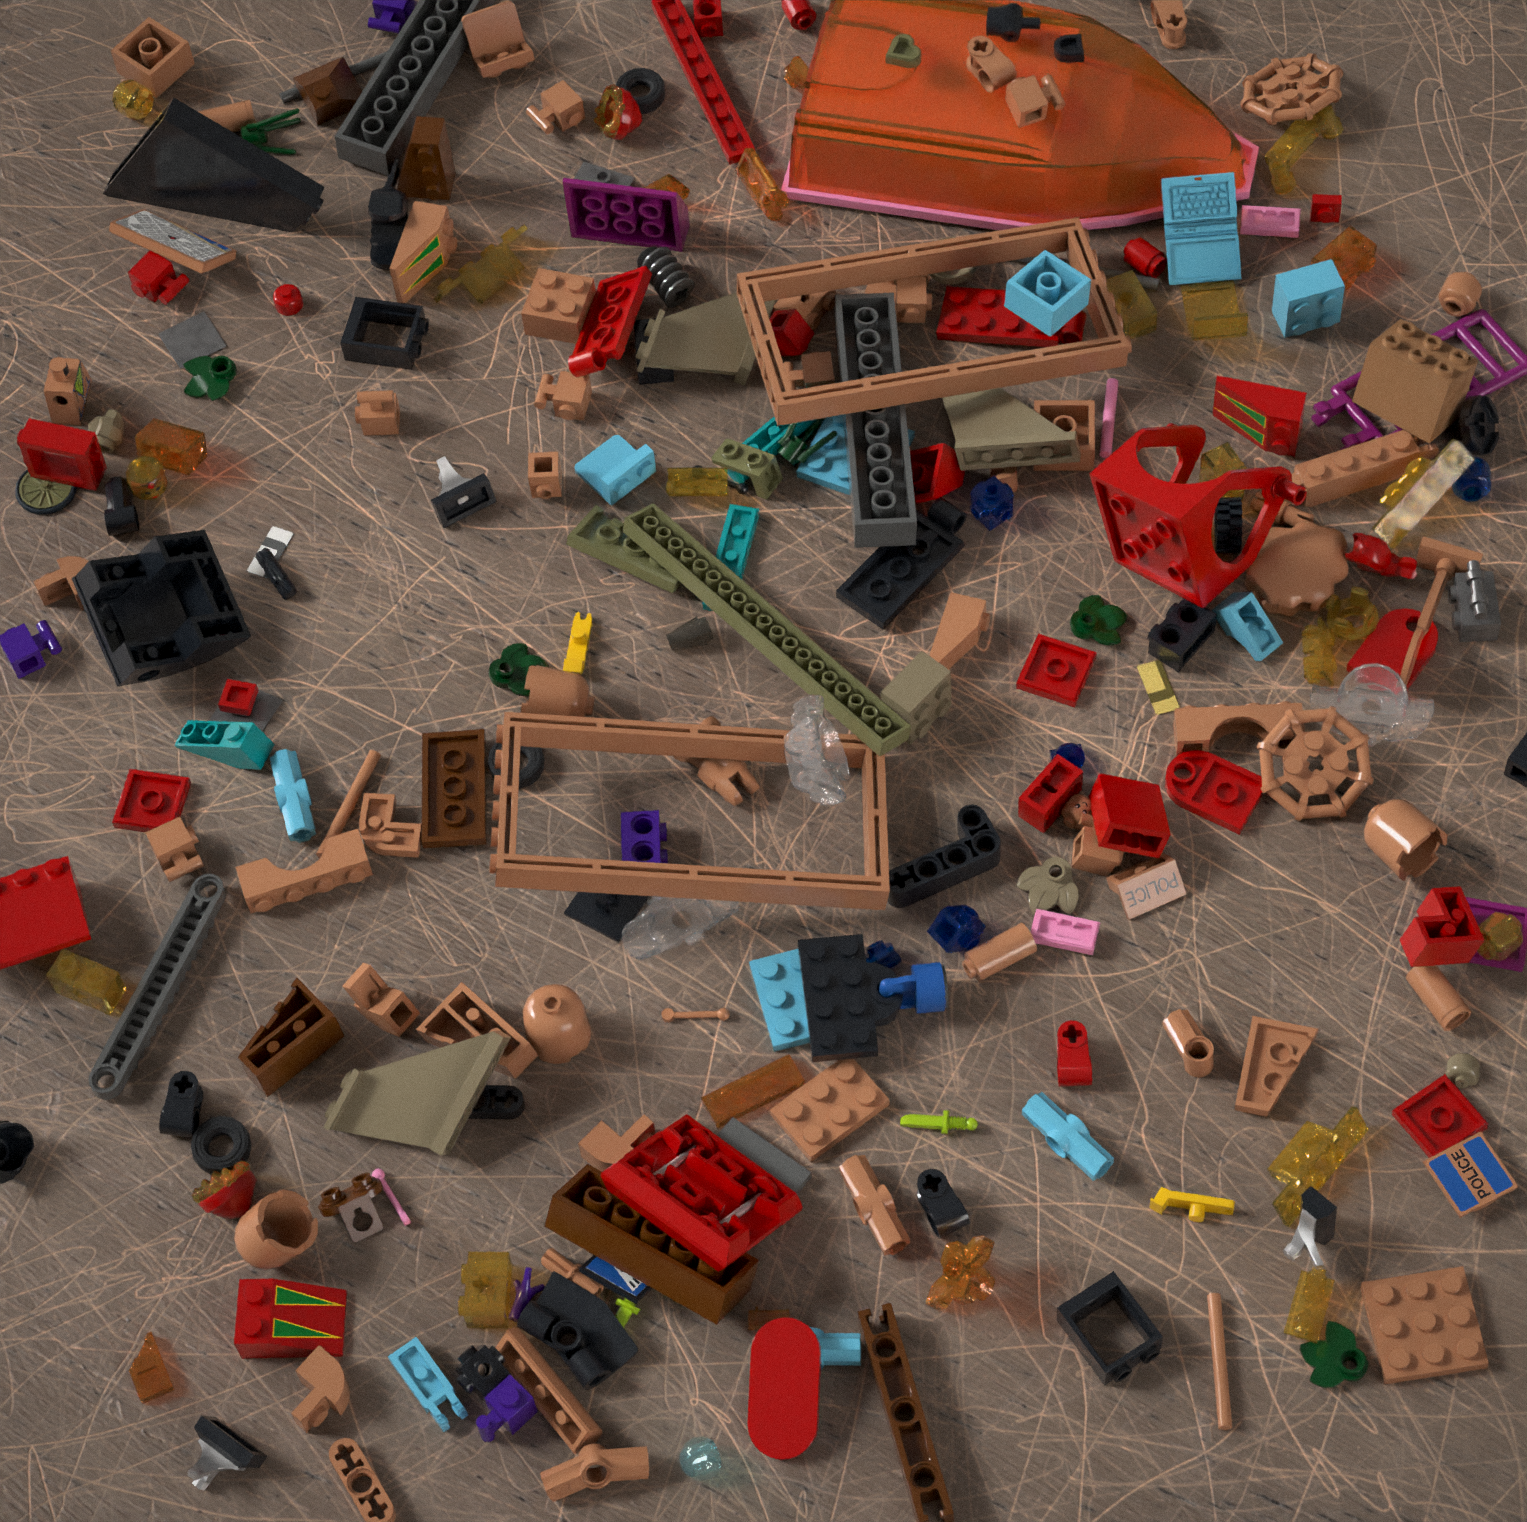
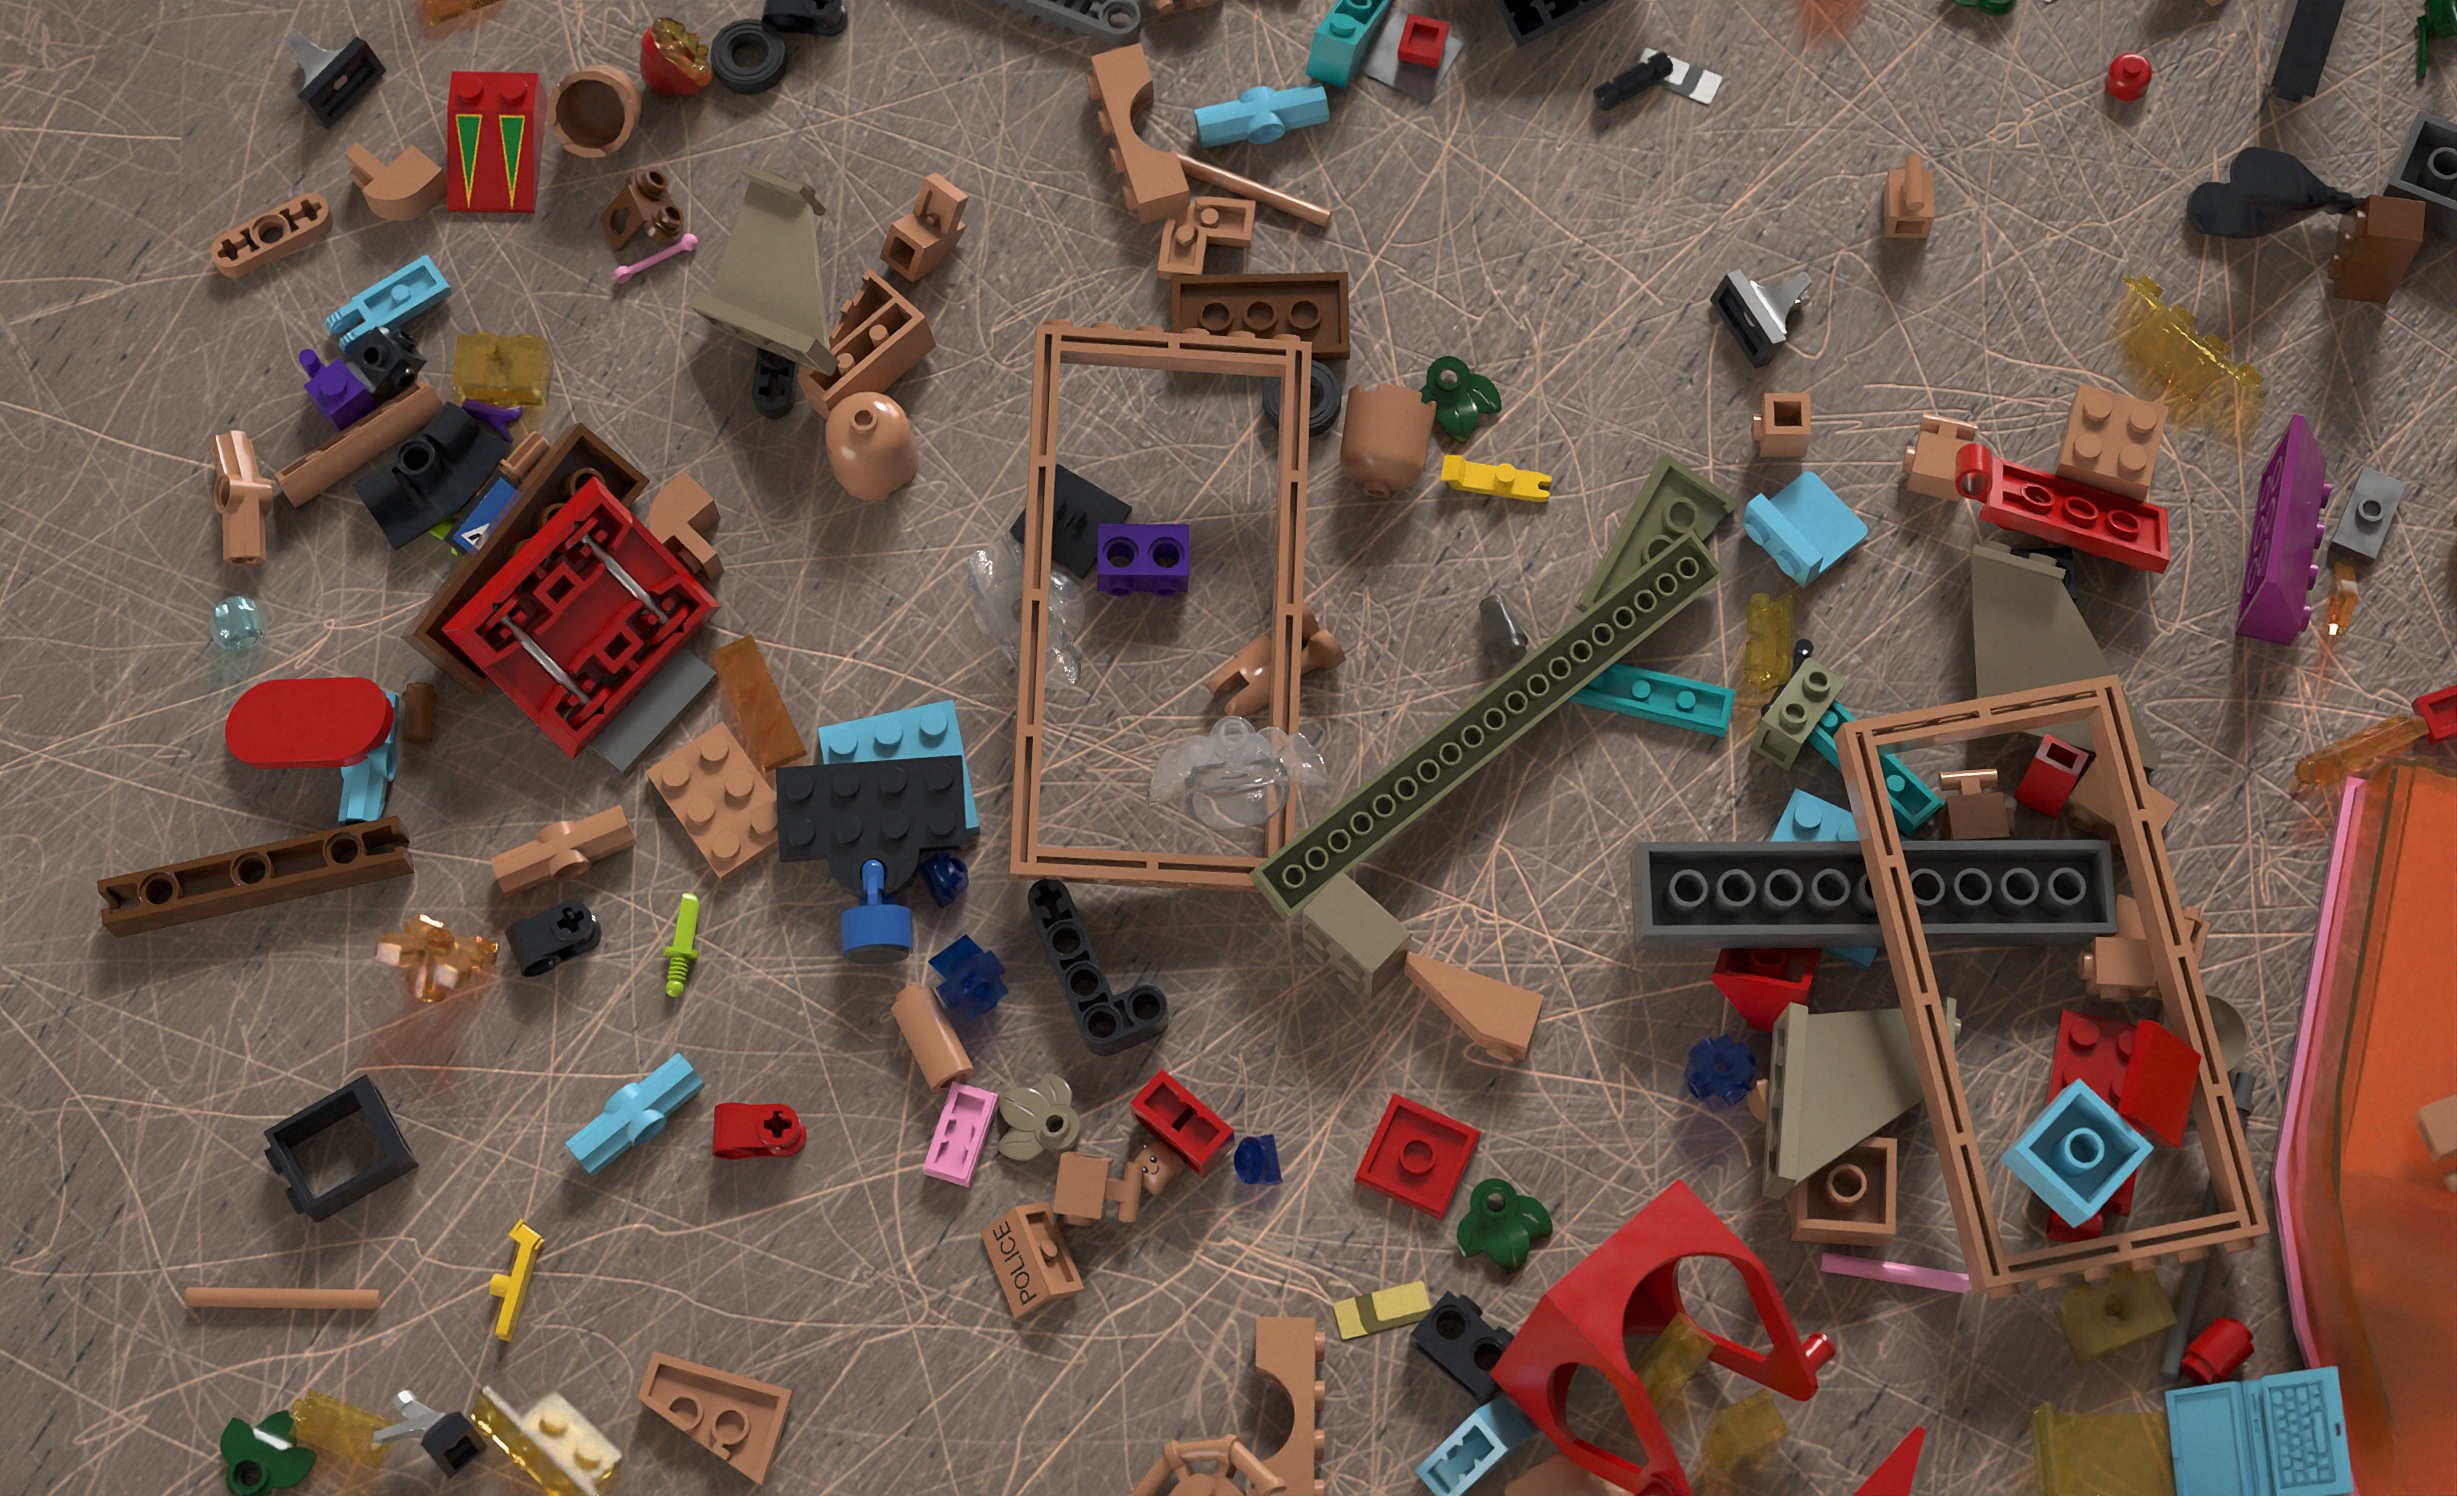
camera: 90 degrees right, 10 degrees up
reddish brown wedge [238,978,344,1097] -> none
black window [340,297,429,370] -> none
nougat slope [389,201,457,303] -> none
dark grey piece [637,246,695,308] -> none
nougat hinge [661,1008,730,1023] -> none
dark green plant [777,418,837,466] -> none
black hinge [836,497,967,630] -> none
red brick [1088,773,1171,858] -> none
nougat piece [1162,1009,1214,1078] -> none
red tile [1165,750,1263,835] -> none
black bush [1214,497,1243,553] -> none
none -> red tile [2117,1020,2202,1148]

